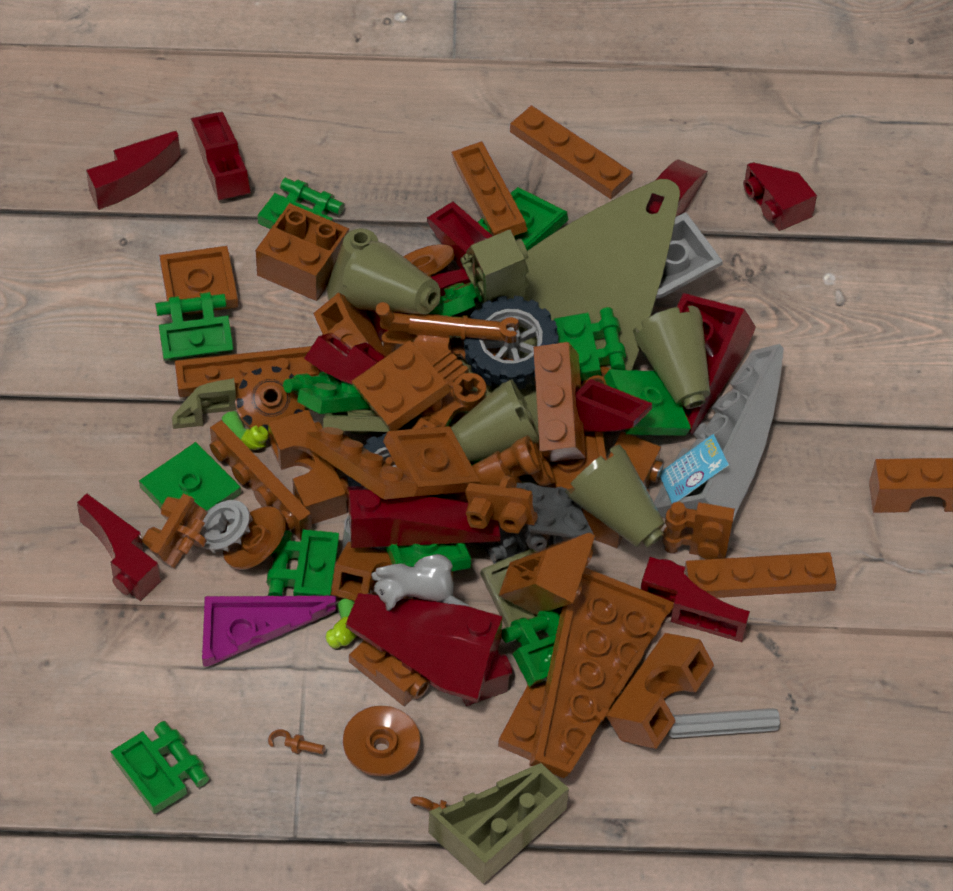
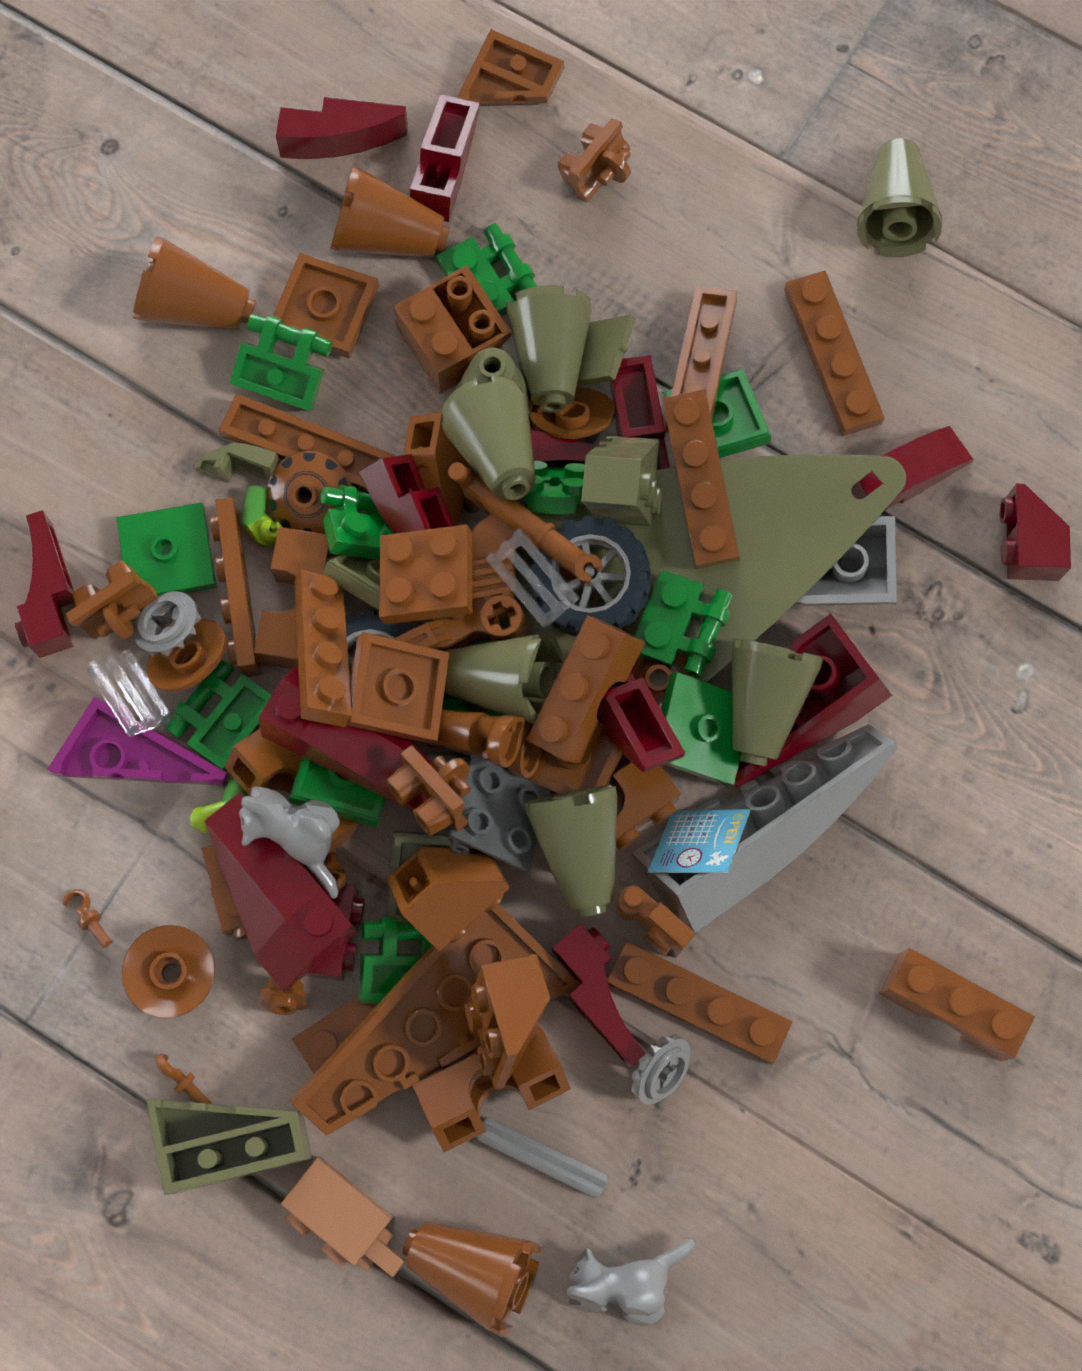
camera: 30 degrees right, 20 degrees up
none -> clear tile [88,649,171,737]
none -> dark orange cone [133,236,256,330]
none -> dark orange plate [259,978,307,1015]
none -> nougat hinge [281,1157,406,1277]
none -> dark orange cone [330,166,450,258]
none -> dark orange cone [402,1222,541,1338]
none -> dark orange wing [457,29,565,106]
none -> dark orange slope [465,954,550,1090]
none -> clear tile [485,528,580,628]
none -> olive cone [507,285,592,412]
none -> dark orange hips [558,118,631,203]
none -> light grey animal [567,1239,695,1326]
none -> olive piece [577,314,636,386]
none -> light grey gear [631,1034,691,1105]
none -> dark orange plate [662,388,740,569]
none -> olive cone [857,138,942,257]

